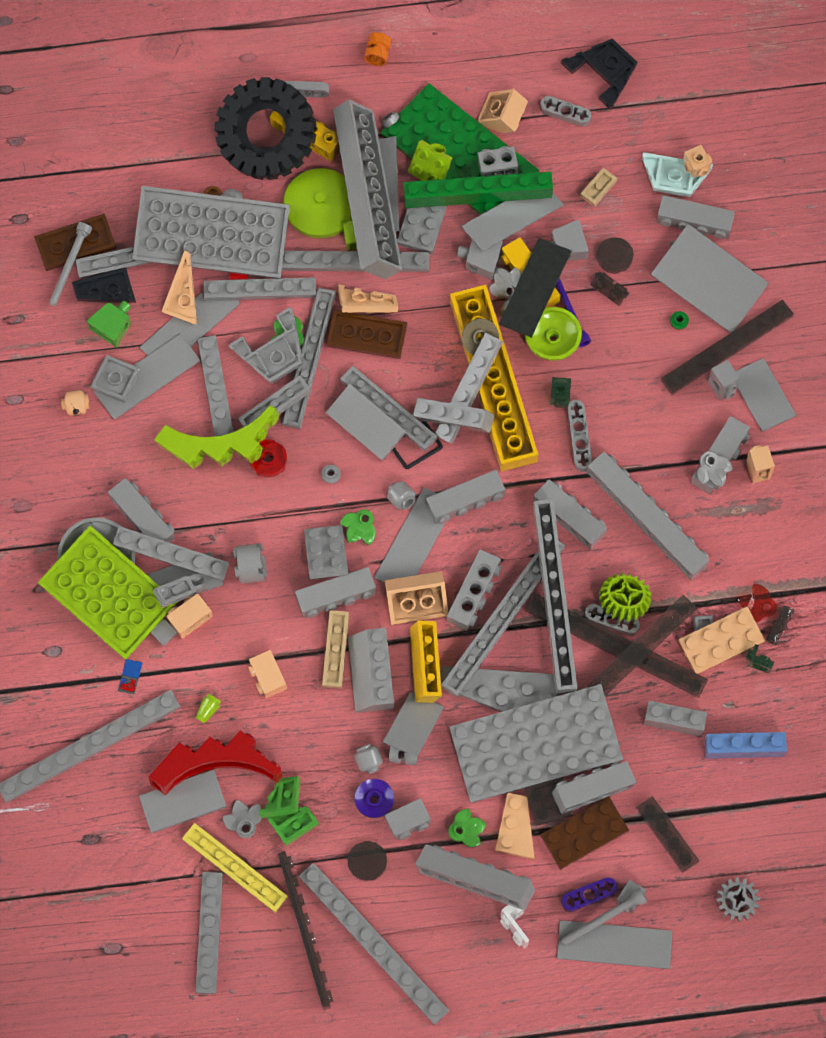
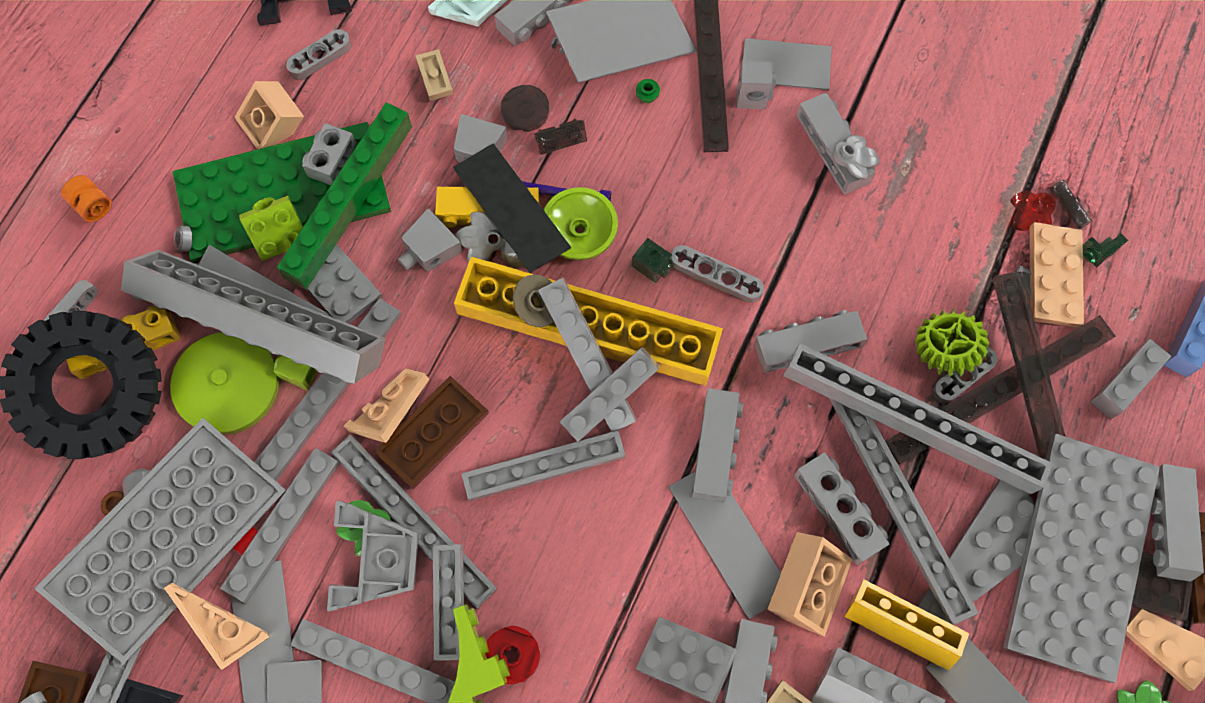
camera: 60 degrees left, 0 degrees up
light grey plate [322,465,341,484] -> none
light grey tile [326,383,407,461] -> none
bright green plate [340,509,376,545] -> none
light grey head [387,481,415,510] -> none
black piece [392,421,443,469] -> none
light grey window [461,193,564,252] -> none
light grey brick [586,452,710,580] -> none
light nougat brick [745,445,775,484] -> none

